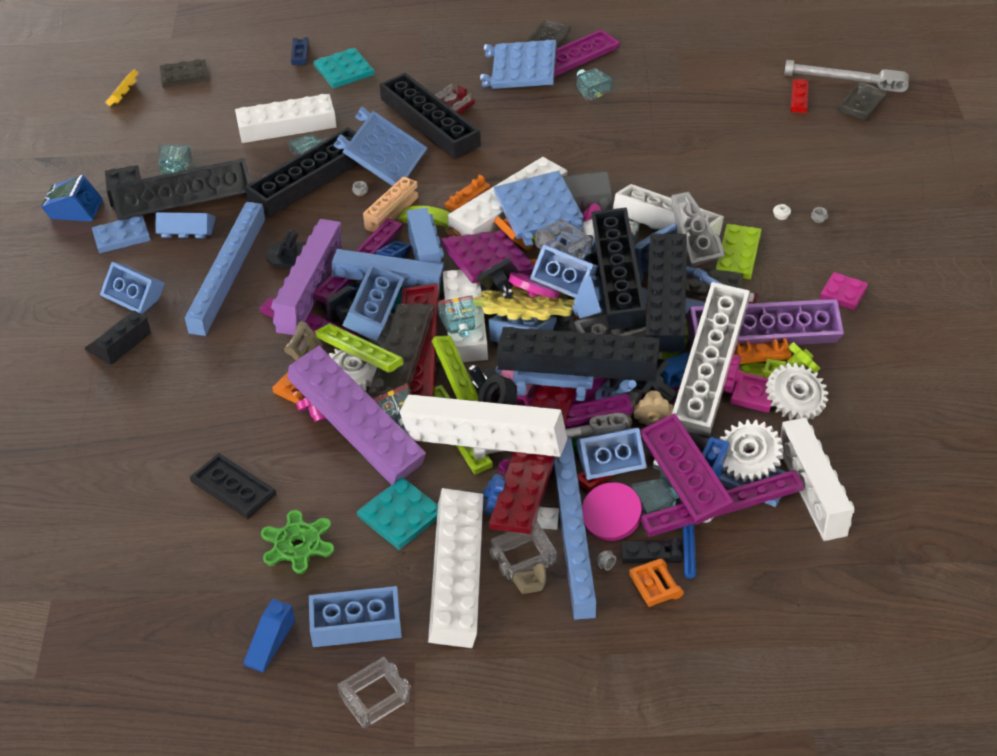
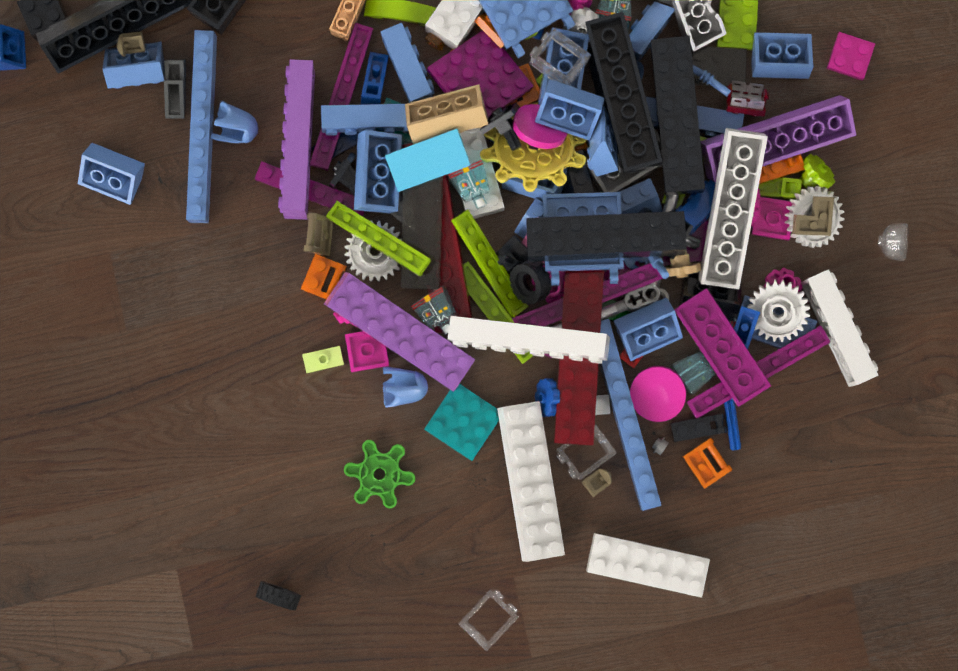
camera: 15 degrees left, 40 degrees up
black slope [85,310,151,365] -> none
medium blue plate [92,215,150,254] -> none
black tile [190,453,276,519] -> none
blue slope [243,599,295,673] -> none
black piece [266,229,307,269] -> none
medium blue brick [309,586,402,647] -> none
none -> dark tan plate [117,32,146,56]
none -> dark grey slope [164,59,186,119]
none -> medium blue hair [210,101,258,143]
none -> black tyre [255,581,301,611]
none -> yellowish green plate [302,346,344,373]
none -> dark pink plate [345,331,389,372]
none -> medium blue hair [383,367,428,407]
none -> medium azure tile [385,128,471,192]
none -> tan slope [405,84,488,144]
none -> white brick [586,533,710,597]
none -> medium blue slope [751,32,813,79]
none -> dark tan plate [792,196,834,236]
none -> clear cylinder [878,223,909,261]

